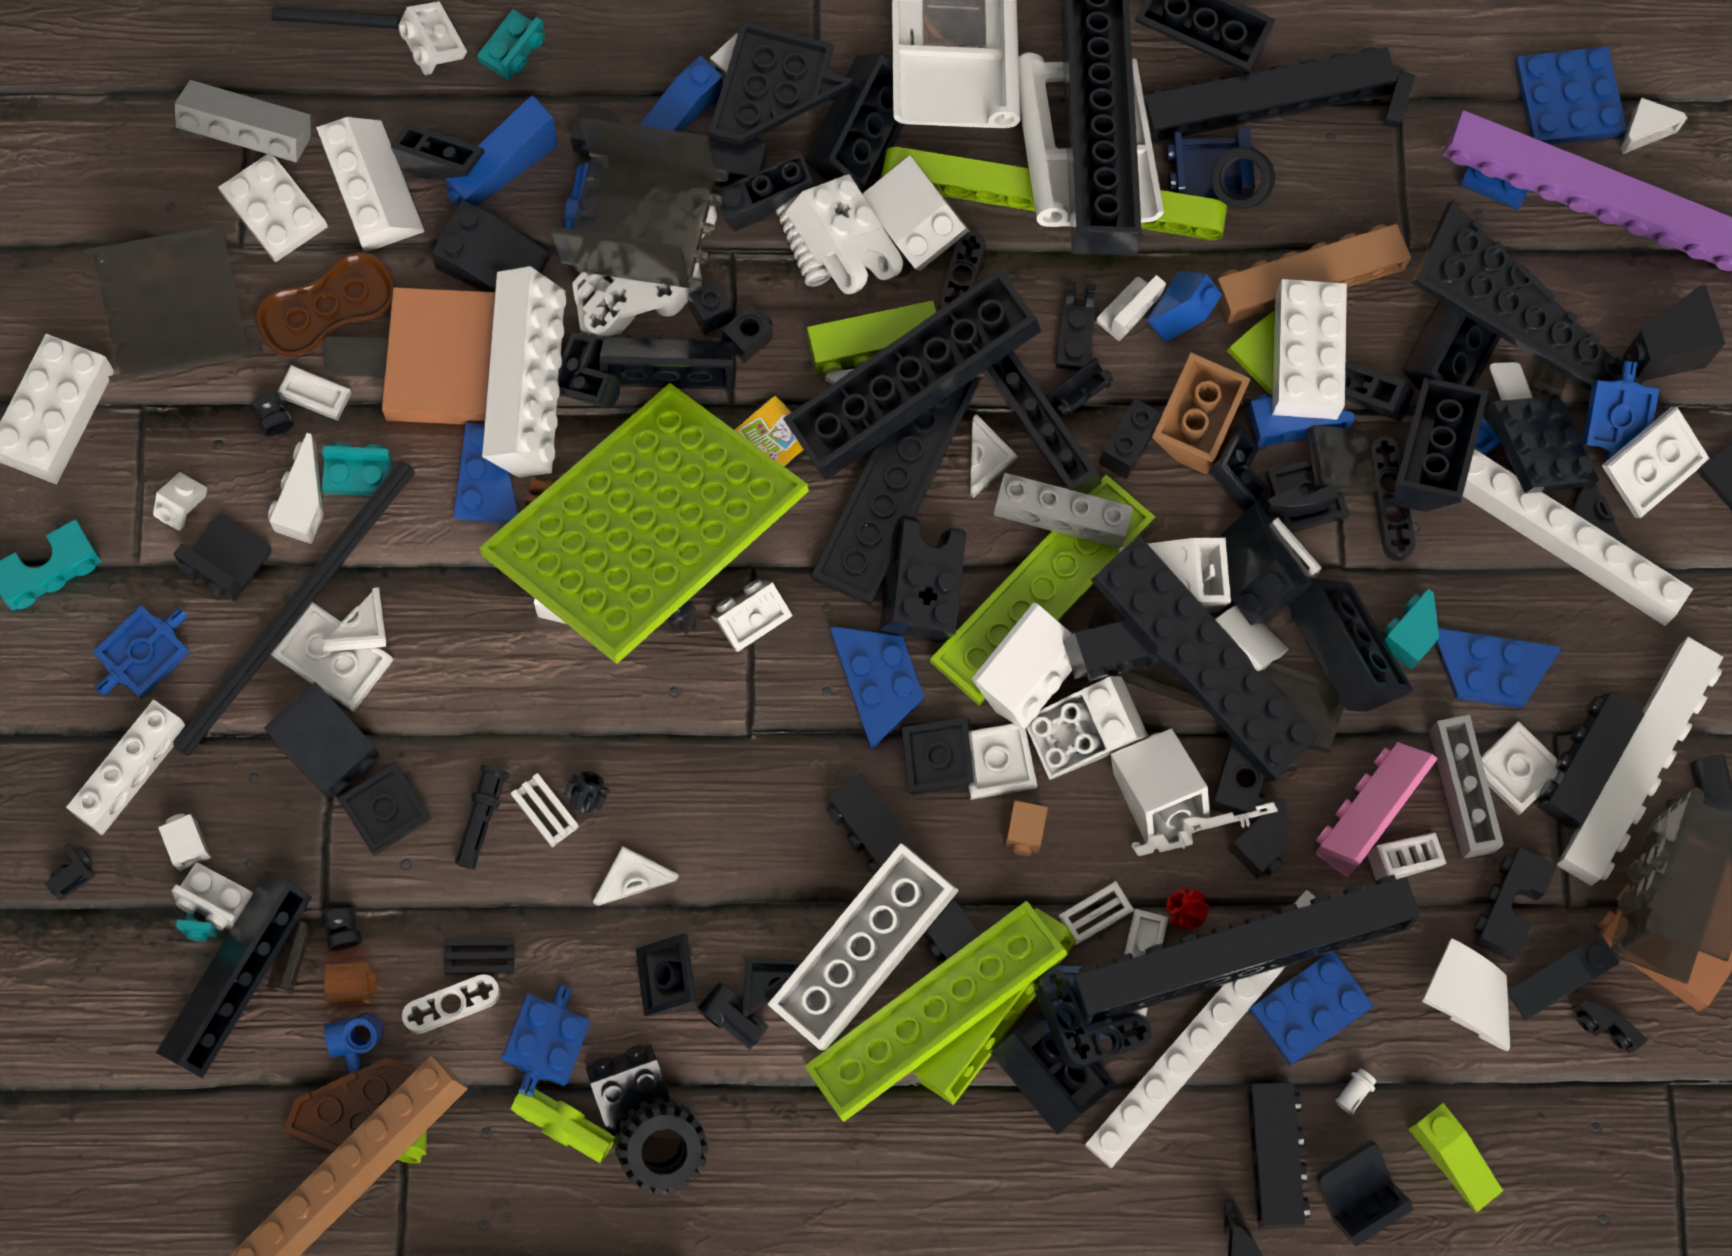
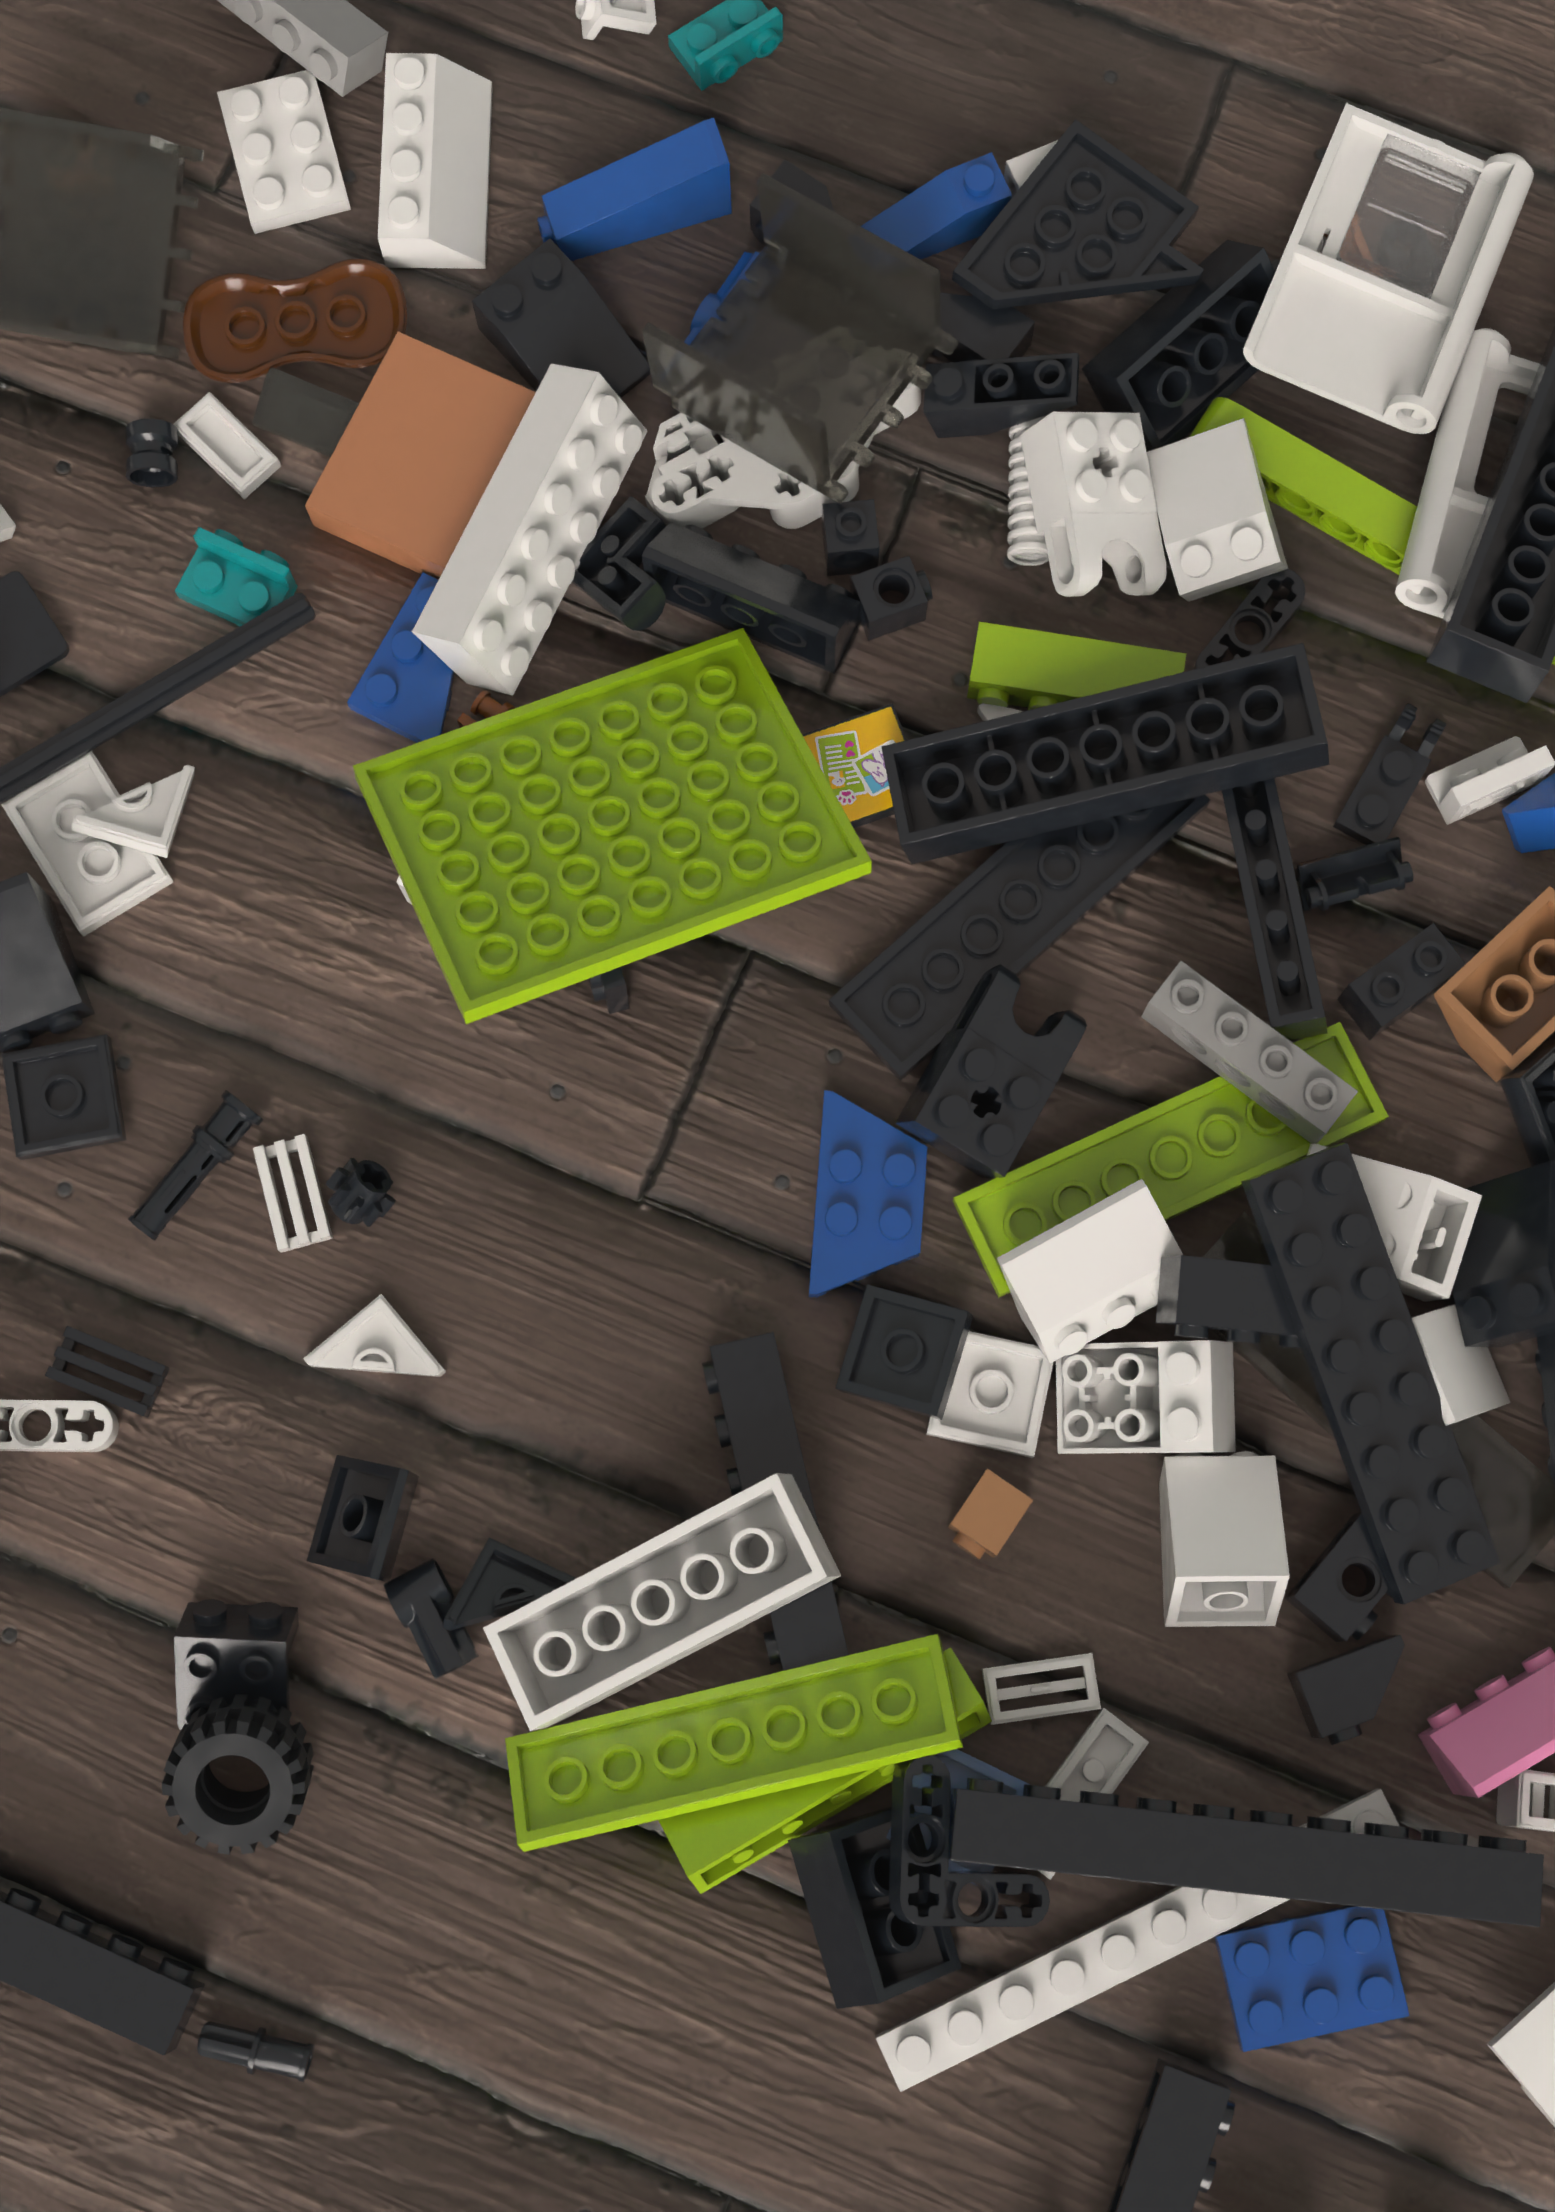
camera: 30 degrees right, 5 degrees up
white slope [268,433,324,544] -> none
black slope [390,123,485,180] -> none
blue plate [501,985,591,1097] -> none
lime piece [510,1085,615,1164] -> none
white bracket [710,579,793,652] -> none
white tile [970,414,1018,498] -> none
white piece [1132,802,1278,856] -> none
red gear [1166,887,1209,931] -> none
white pin [1334,1069,1377,1115] -> none

